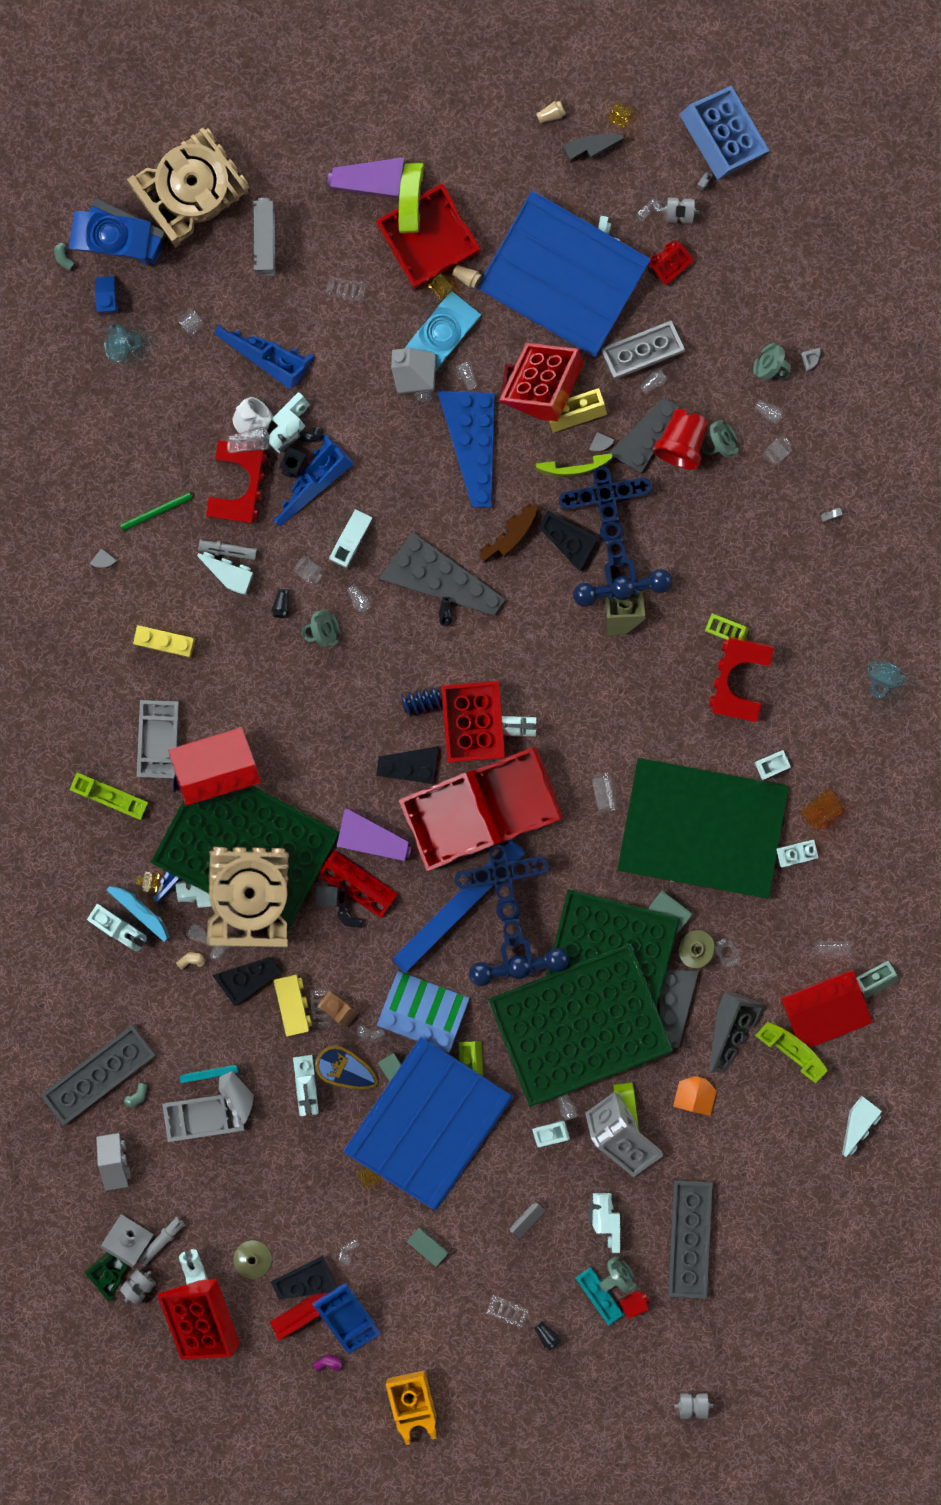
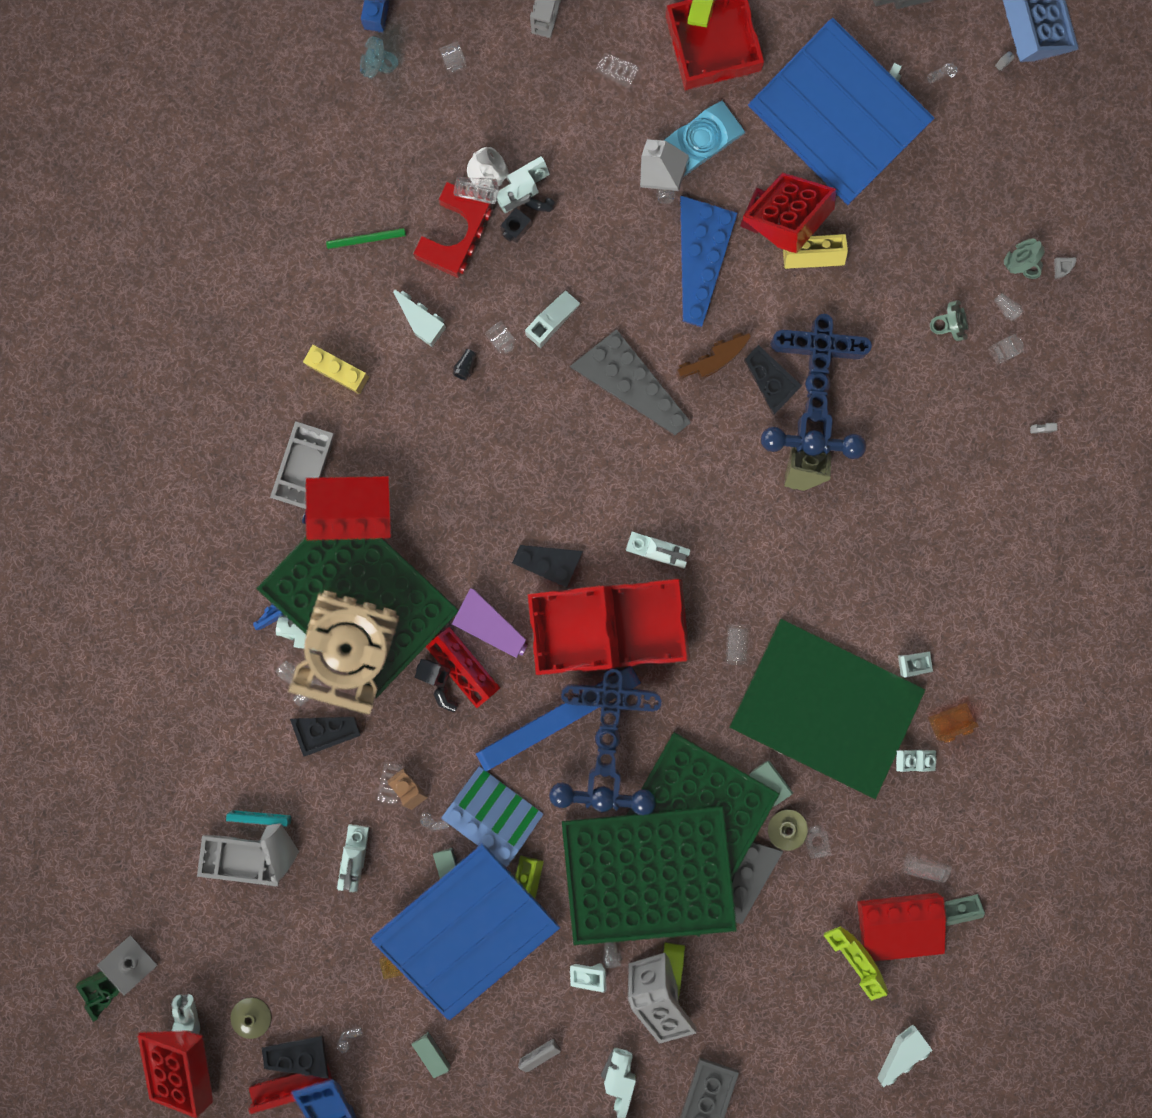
camera: 15 degrees right, 0 degrees up
dark grey plate [40,1025,156,1126] -> none
lime slope [70,773,148,820] -> none
light aqua plate [87,904,147,951] -> none
light grey tile [90,548,117,568] -> none
light grey brick [96,1133,131,1191] -> none
medium azure slope [107,886,170,941] -> none
light grey wheel [120,1268,156,1305] -> none
sand green arm [124,1083,148,1108] -> none
clear yellow tile [135,872,159,893] -> none
light grey pin [138,1216,185,1267] -> none
tan arm [176,952,206,970] -> none
light grey pin [198,539,257,561] -> none
blue wedge [214,325,314,389] -> none
blue wedge [273,434,354,526] -> none
light yellow brick [274,974,312,1036] -> none
sand green tile [302,609,340,648] -> none
shield [315,1045,378,1090] -> none
clear cone [346,584,372,614] -> none
dark blue piece [401,687,443,717] -> none
clear yellow tile [428,273,455,300] -> none
black arm [439,596,452,626] -> none
red slope [441,681,505,763] -> none
tan cone [453,265,482,289] -> none
clear cone [455,361,479,391] -> none
lime slope [536,453,612,477] -> none
light grey tile [589,432,614,452] -> none
light grey slope [600,321,685,380] -> none
dark grey wing [608,398,680,473] -> none
clear cone [639,368,669,395] -> none
red bracket [648,240,694,285] -> none
red piece [652,409,709,470] -> none
light grey wheel [661,197,699,224] -> none
orange slope [673,1076,717,1116] -> none
lime slope [705,614,749,640] -> none
red arch [709,636,774,723] -> none
dark grey wedge [709,992,765,1073] -> none
clear light blue tile [867,660,905,698] -> none

